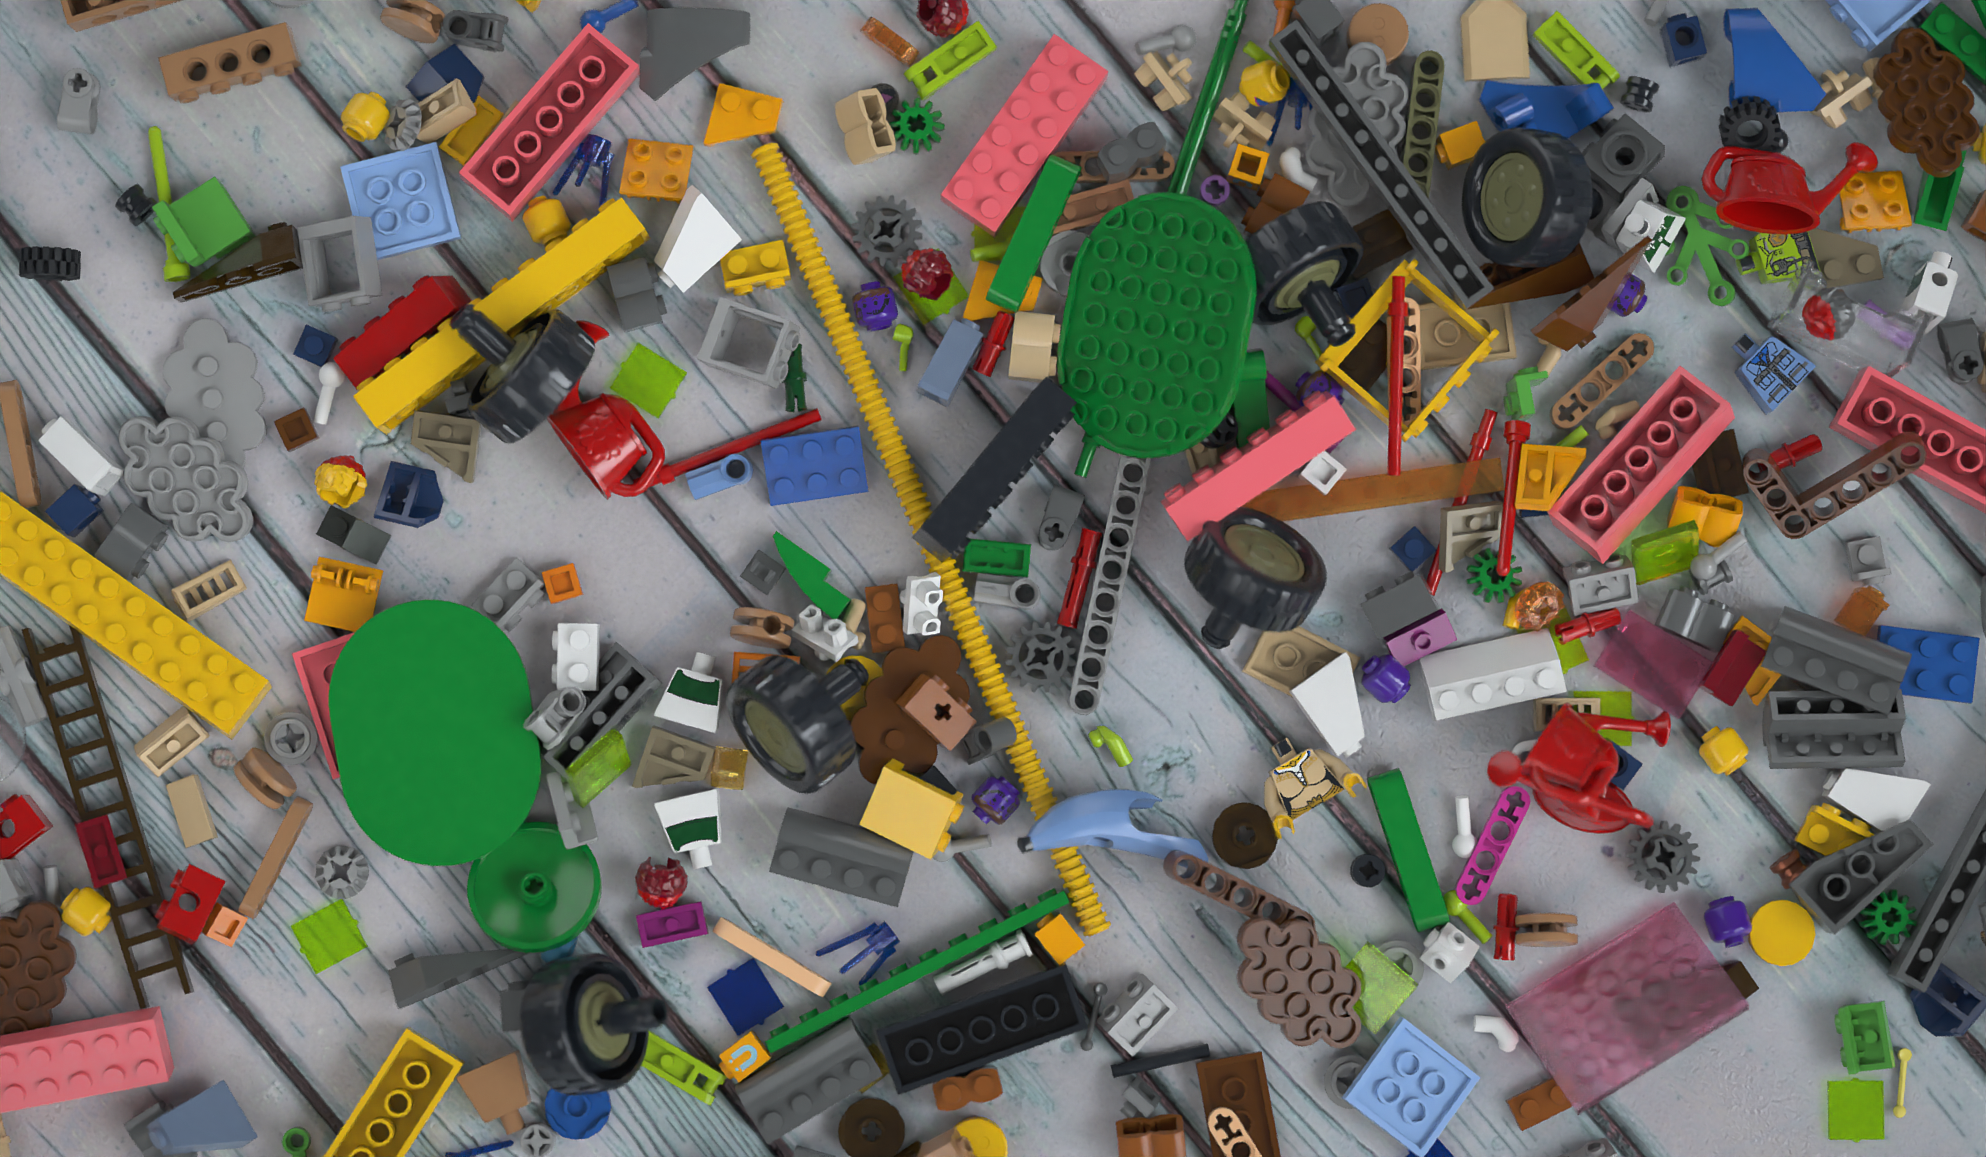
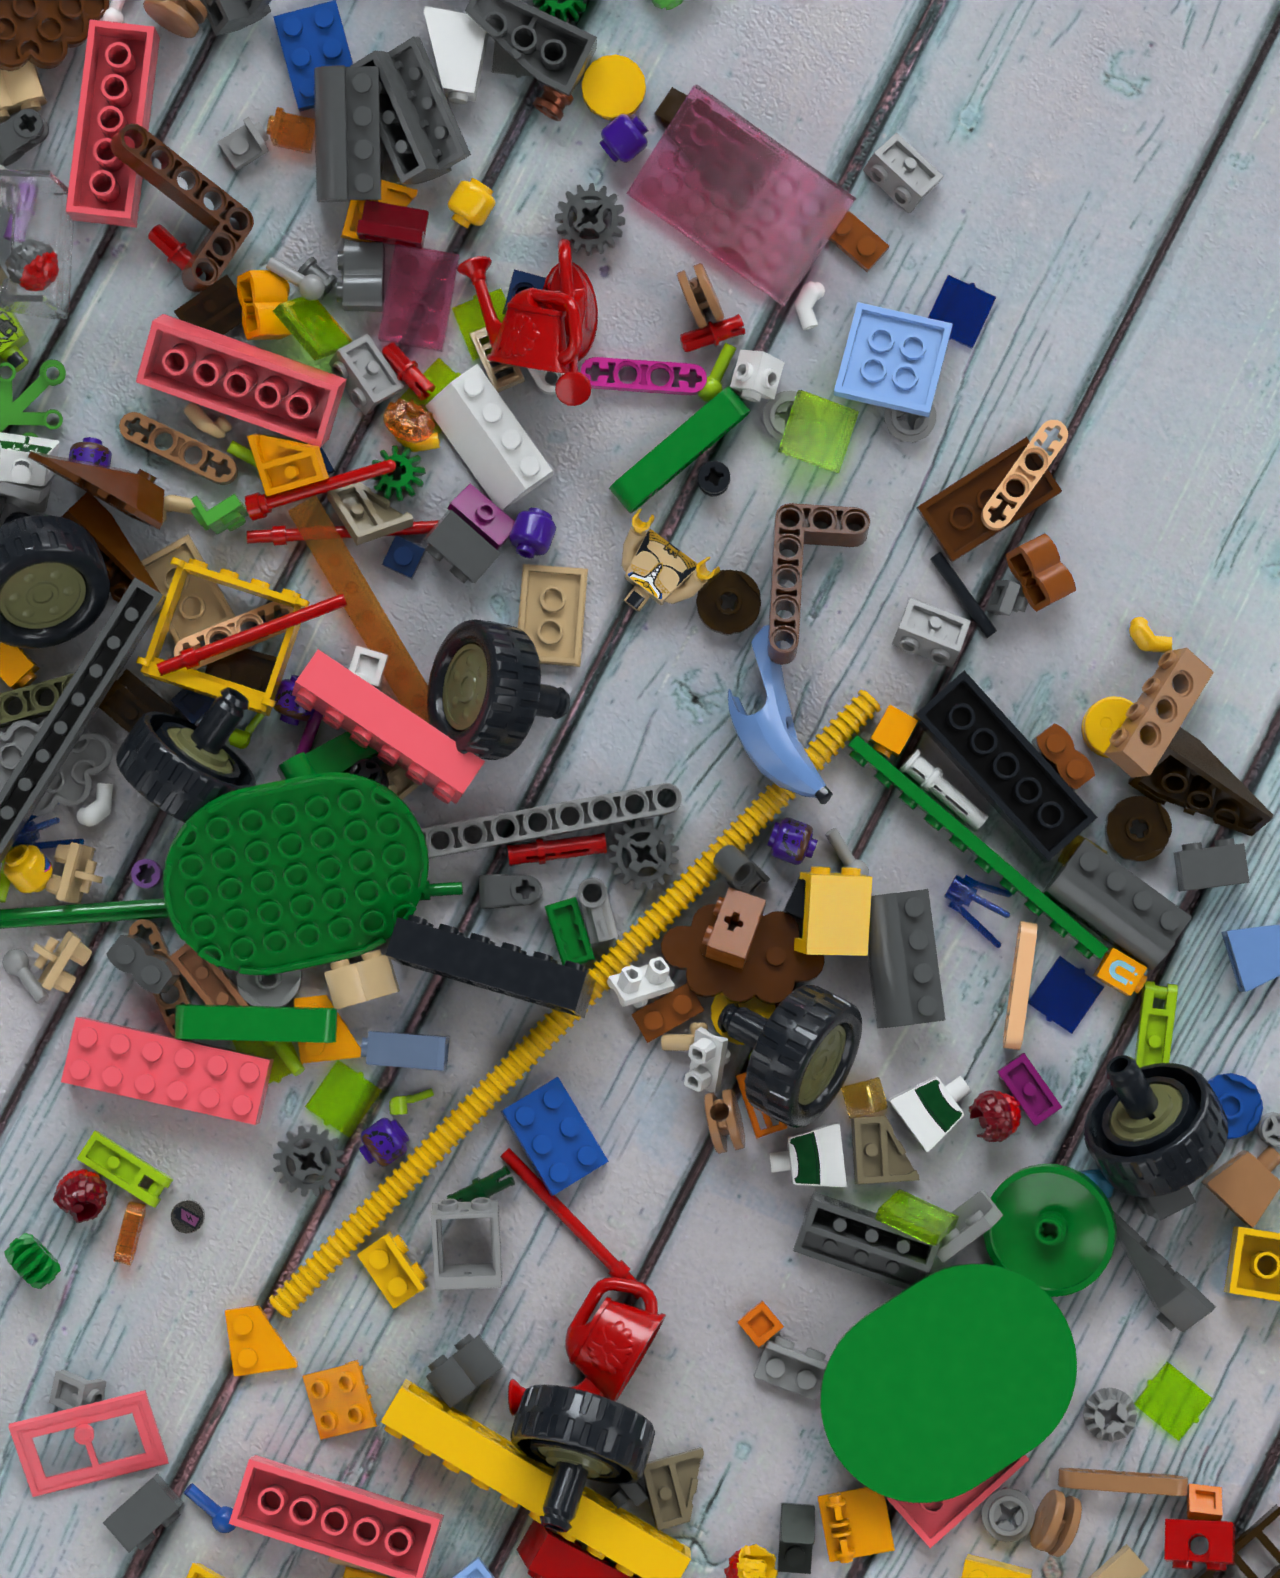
camera: 110 degrees left, 0 degrees up
dark blue slope [374,461,444,528] -> none
yellow head [522,195,571,247] -> none
light grey piece [523,686,586,750] -> none
white bracket [552,623,600,691] -> none
clear blue plant [553,134,614,214] -> none
clear neon green piece [610,342,687,419] -> none
dark grey panel [639,8,750,101] -> none
white slope [654,185,742,293] -> none
medium blue piece [685,454,753,500] -> none
dark grey tile [740,549,786,596] -> none
green slope [773,531,851,620] -> none
tan brick [835,88,896,165] -> none
green gear [889,98,945,155] -> none
dark red piece [901,248,954,301] -> none
red axle [972,311,1014,377] -> none
dark grey hinge [1080,983,1108,1051] -> none
lime arm [1088,725,1133,767] -> none
light orange brick [1226,144,1270,191] -> none
plate [1236,916,1362,1049] -> none
dark orange brick [1241,173,1310,237] -> none
white slope [1289,652,1365,758] -> none
white bar [1452,795,1478,858] -> none
medium blue torso [1732,333,1816,414] -> none
yellow bracket [1794,802,1875,856] -> none

